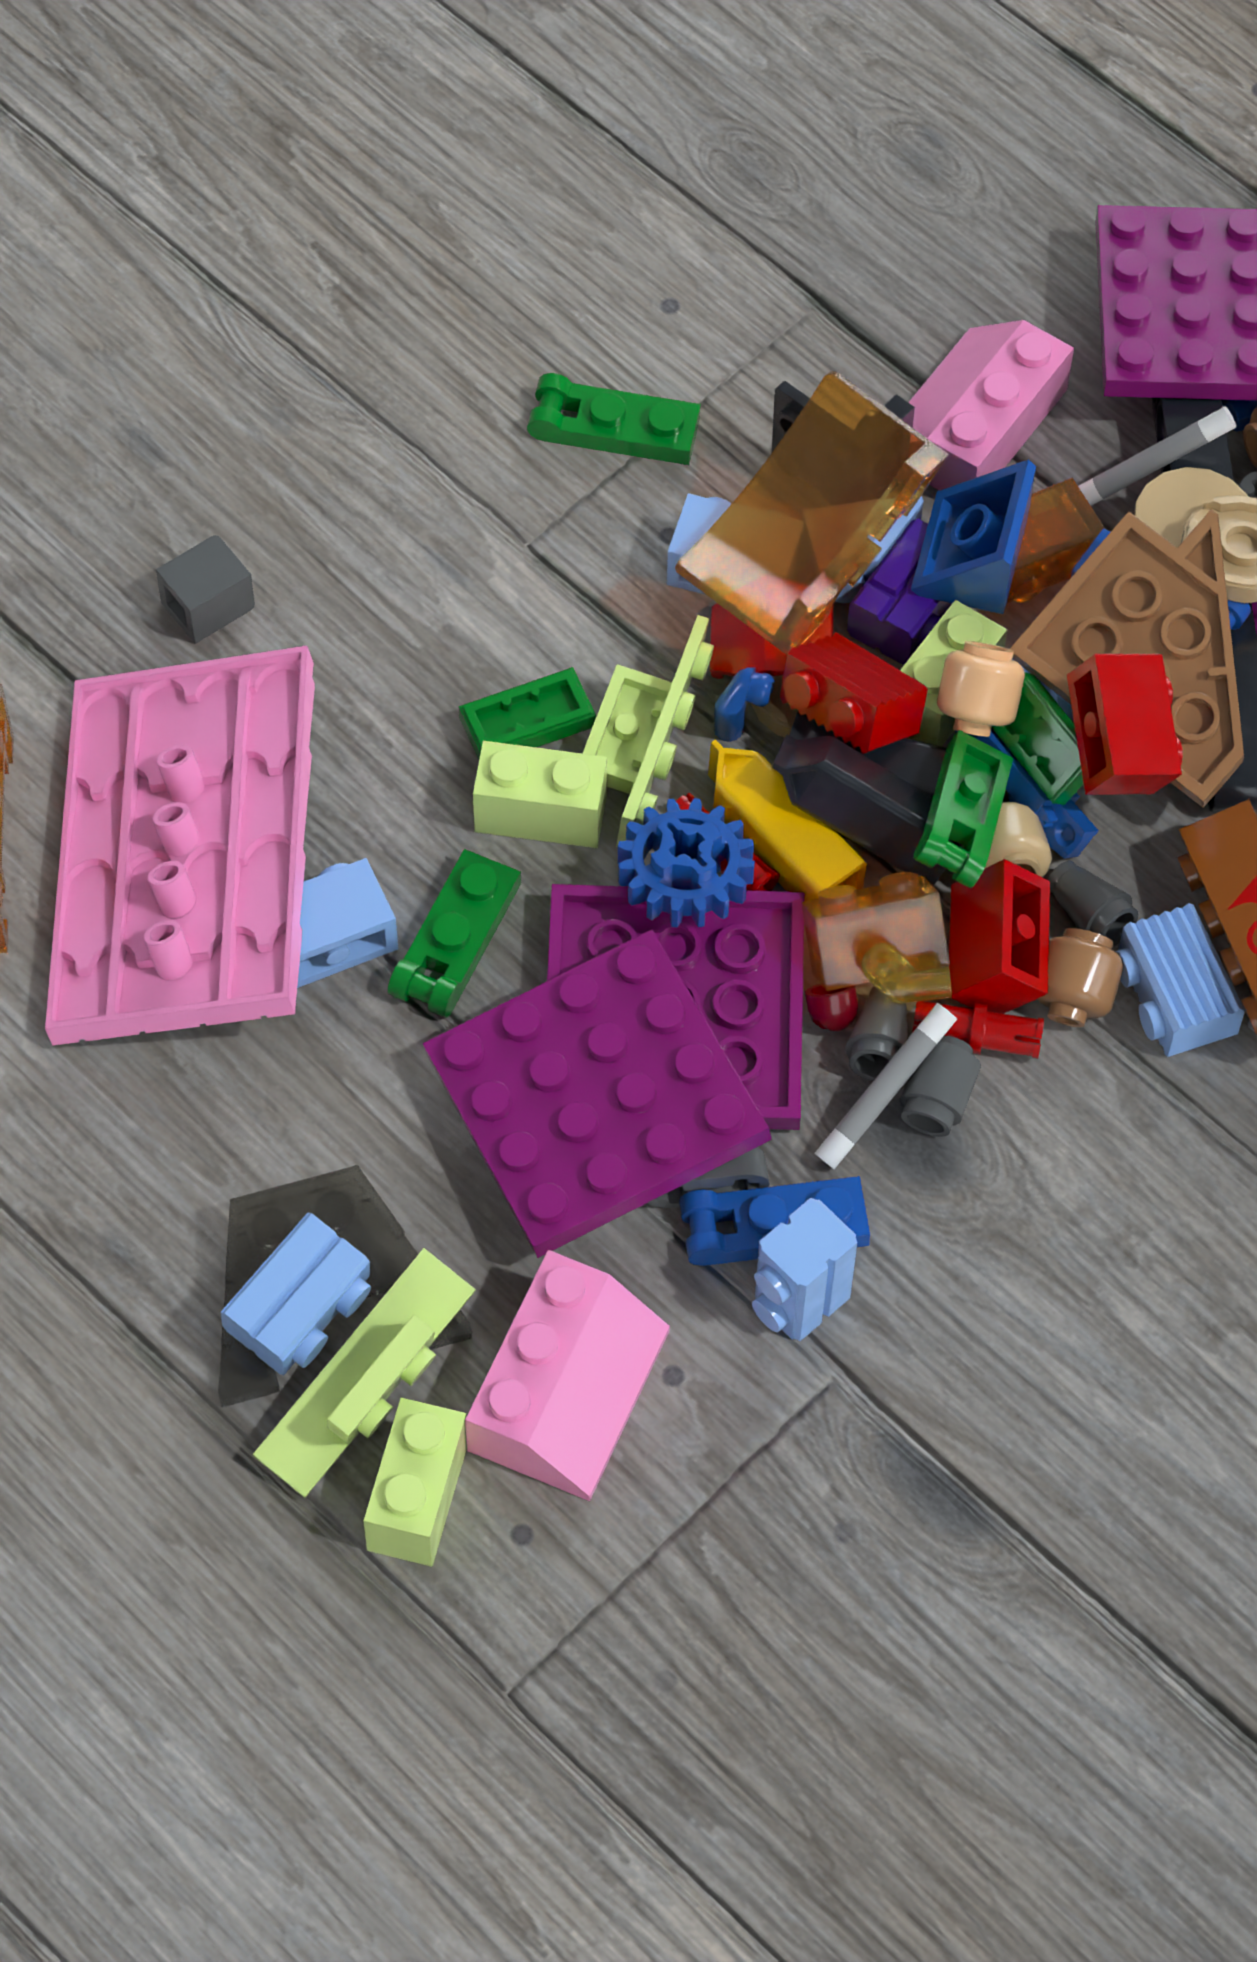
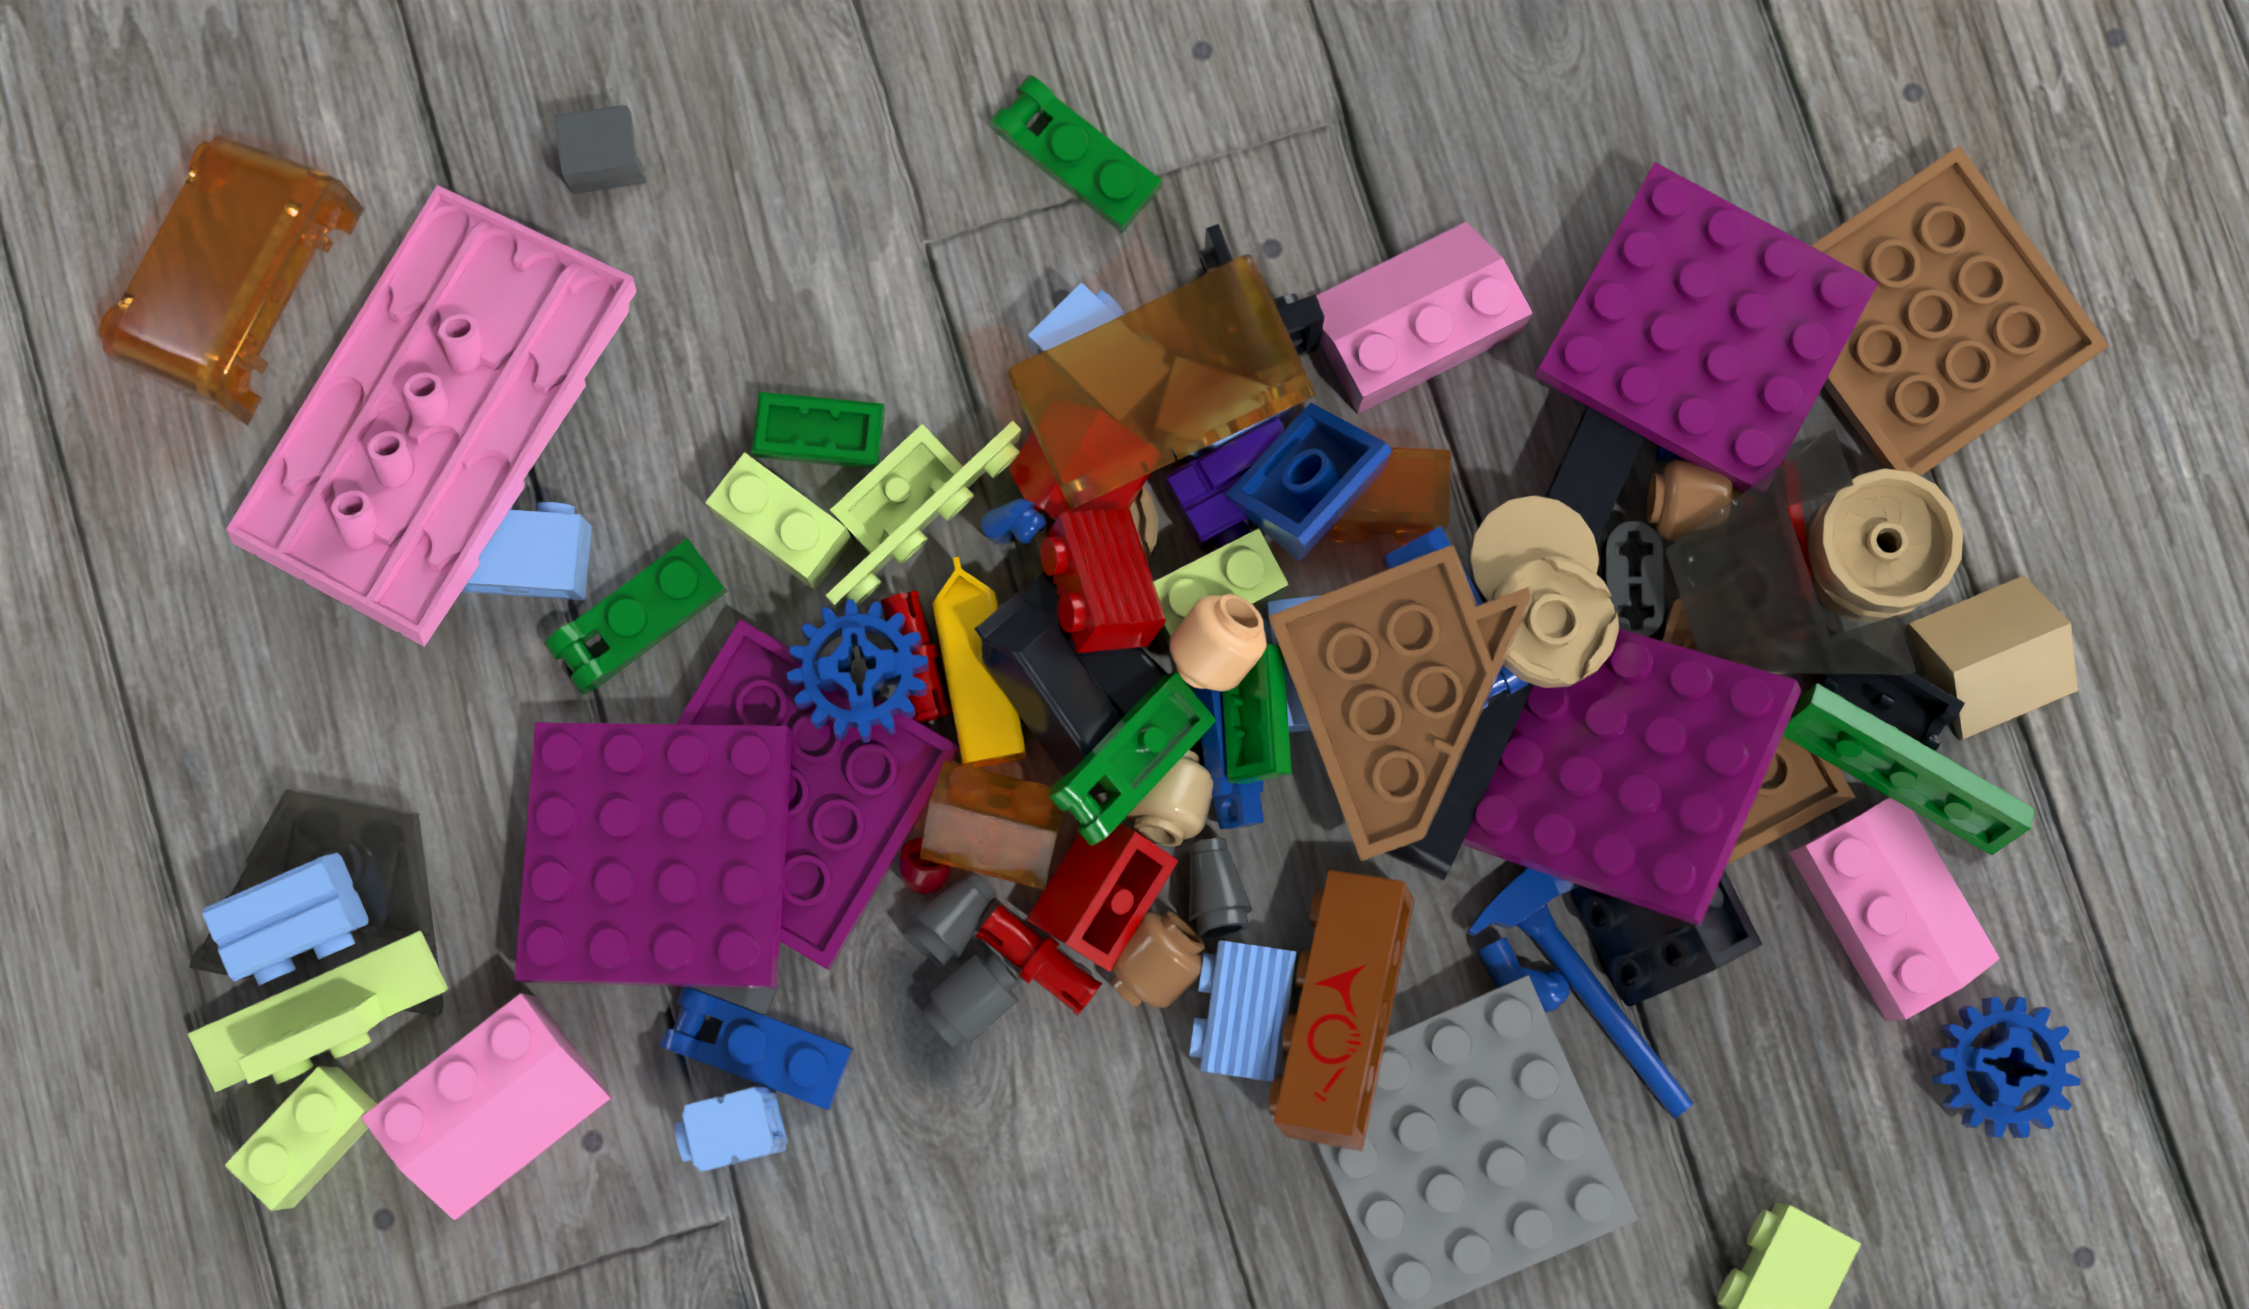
camera: 30 degrees right, 20 degrees up
light grey bar [814,1003,957,1169] -> none
clear yellow arm [862,943,952,1003] -> none
light grey bar [1067,406,1236,513] -> none
red brick [1067,654,1183,795] -> none

